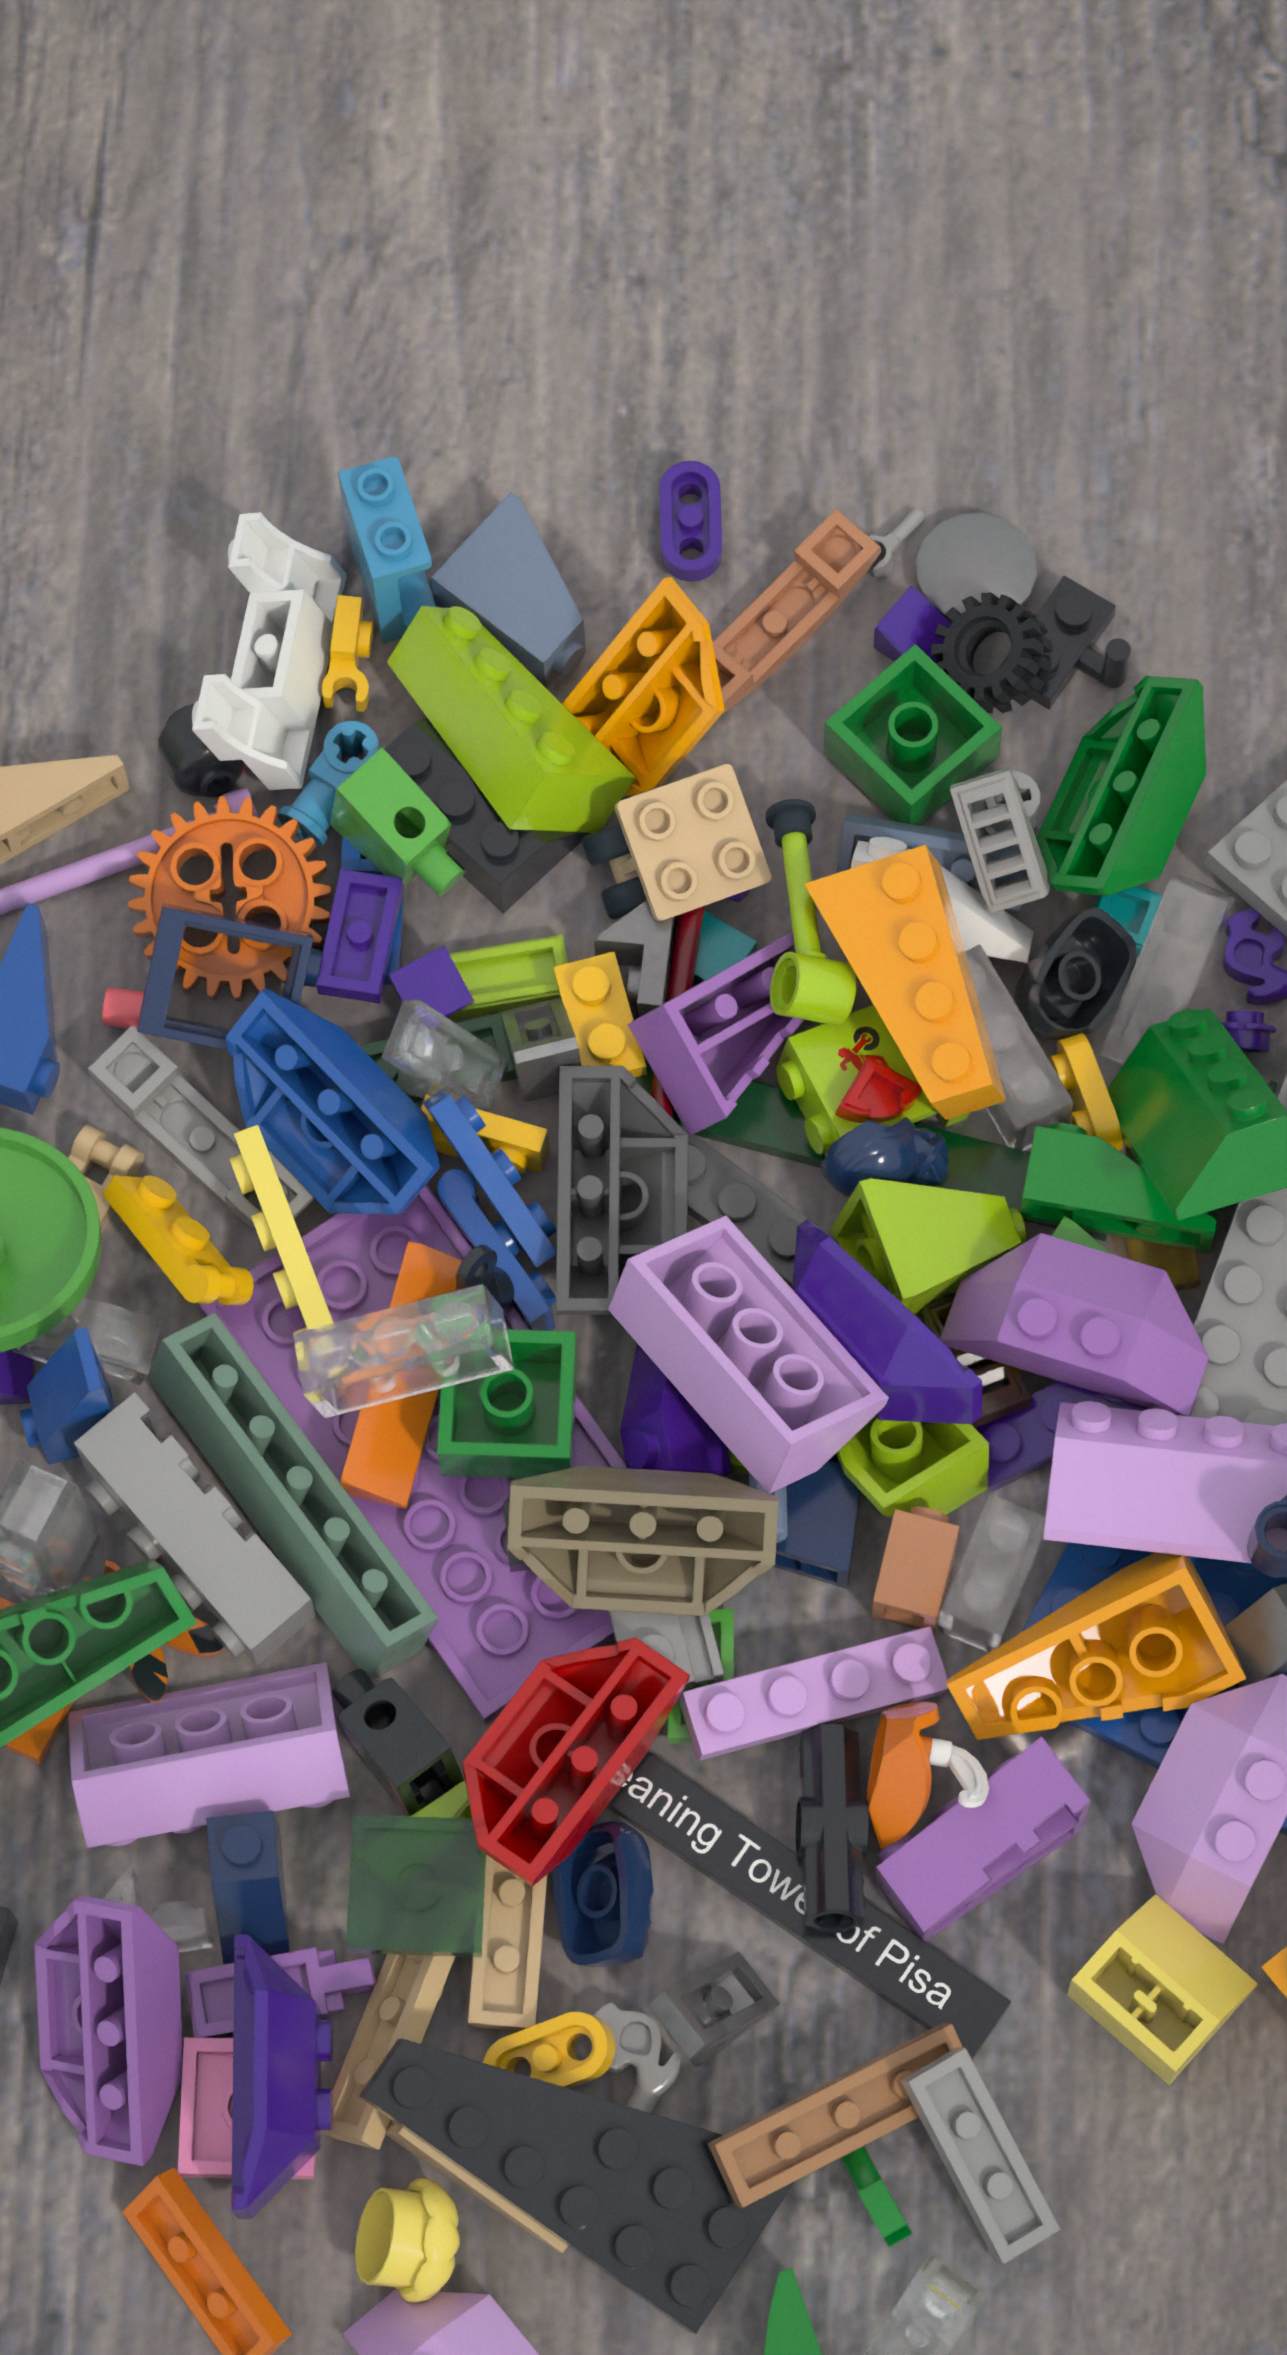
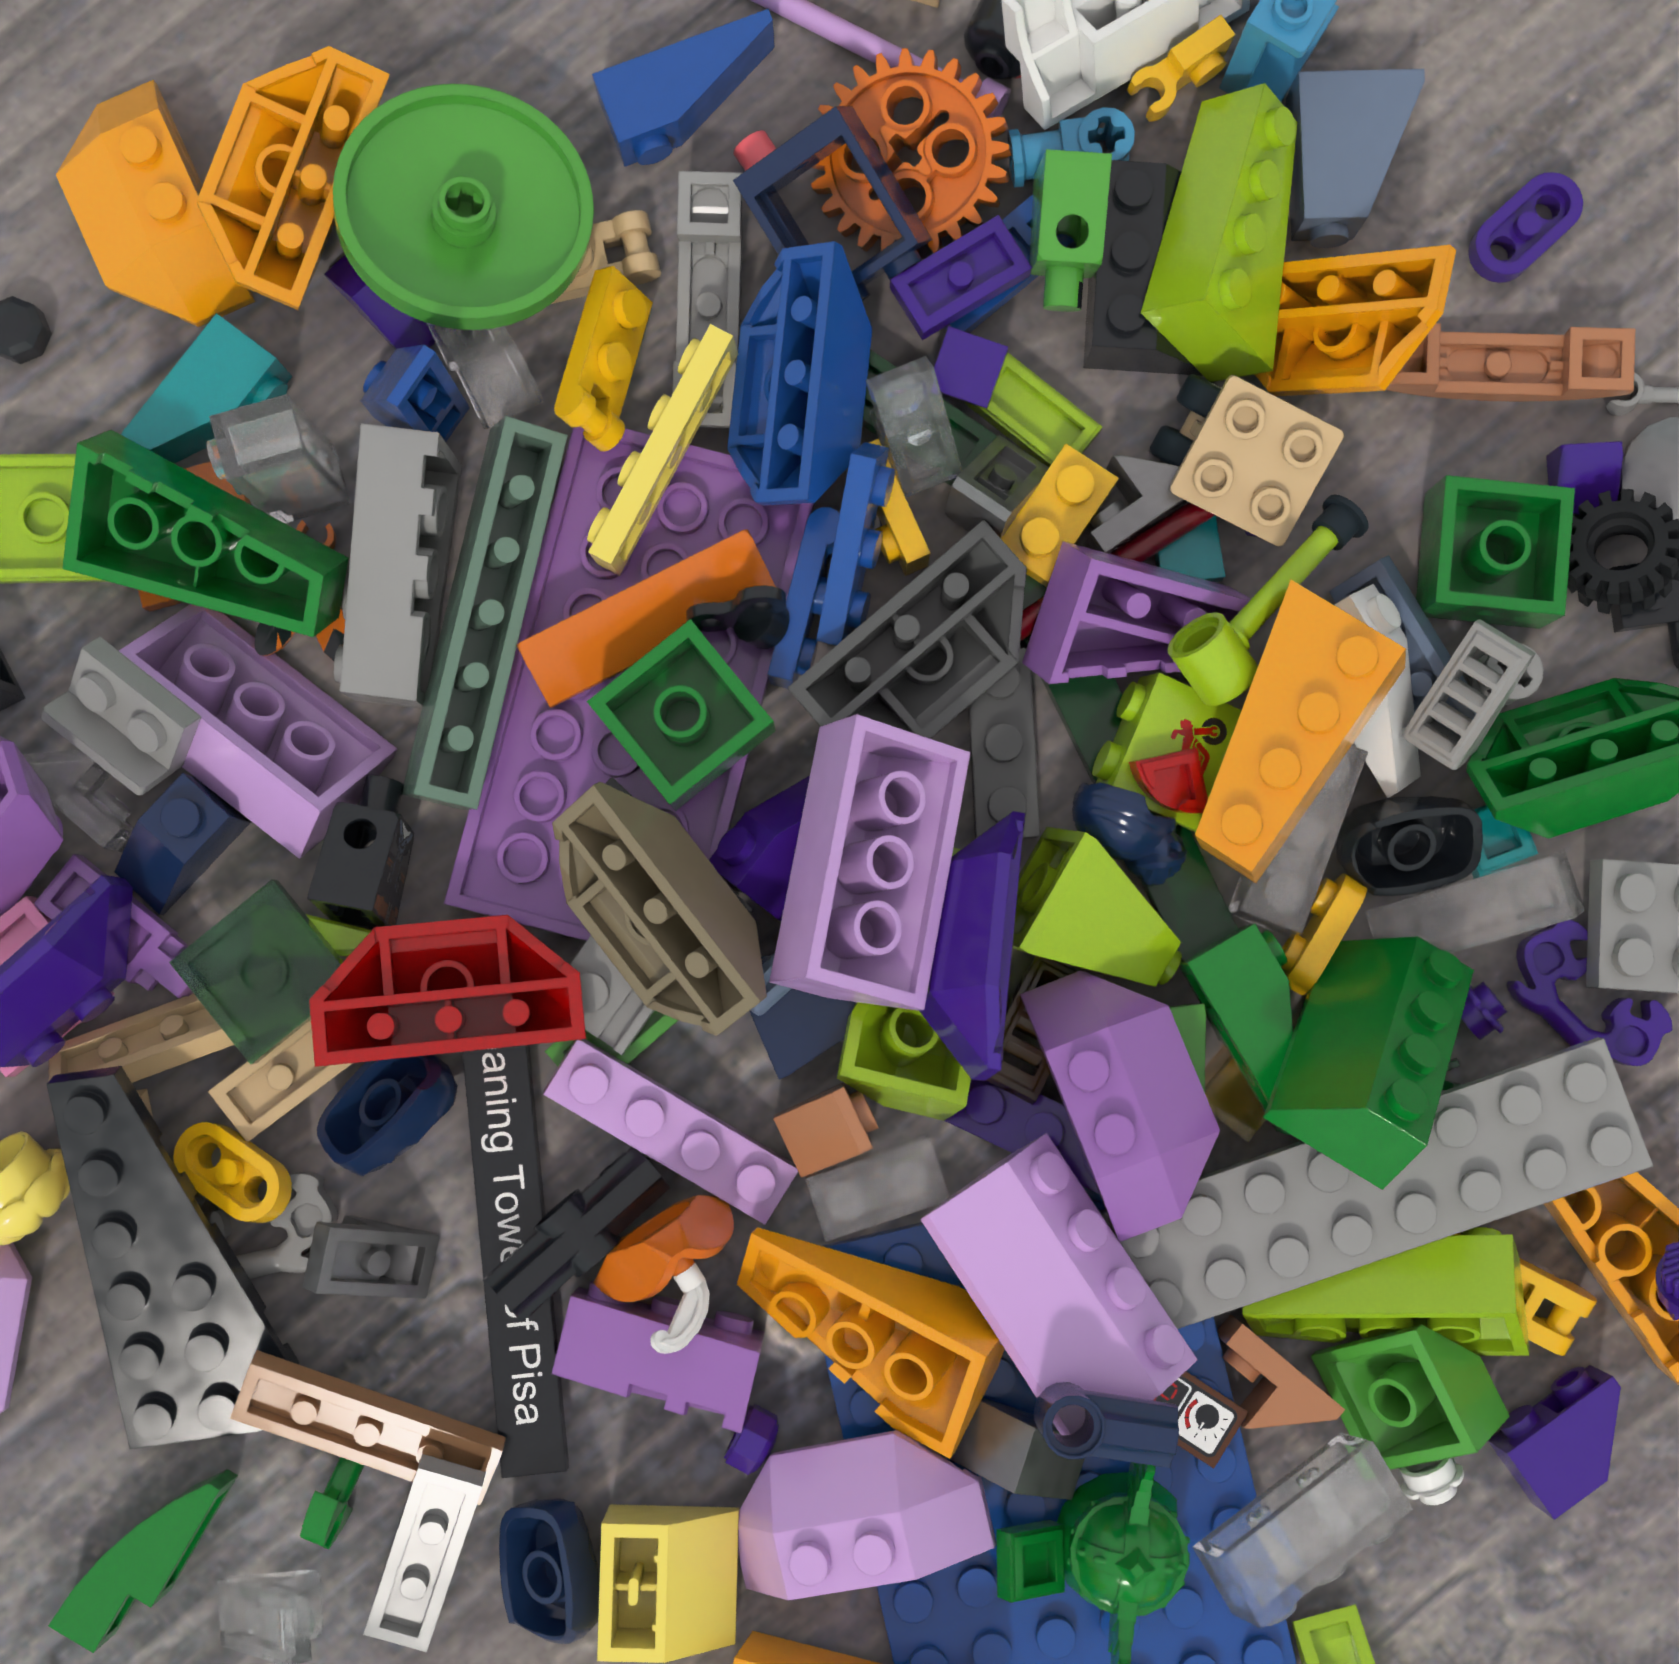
camera: 45 degrees right, 15 degrees up
clear brick [293,1284,514,1418] -> none
none -> light grey bracket [41,637,201,795]
none -> dark blue piece [499,1498,599,1644]
none -> dark purple tile [724,1403,779,1475]

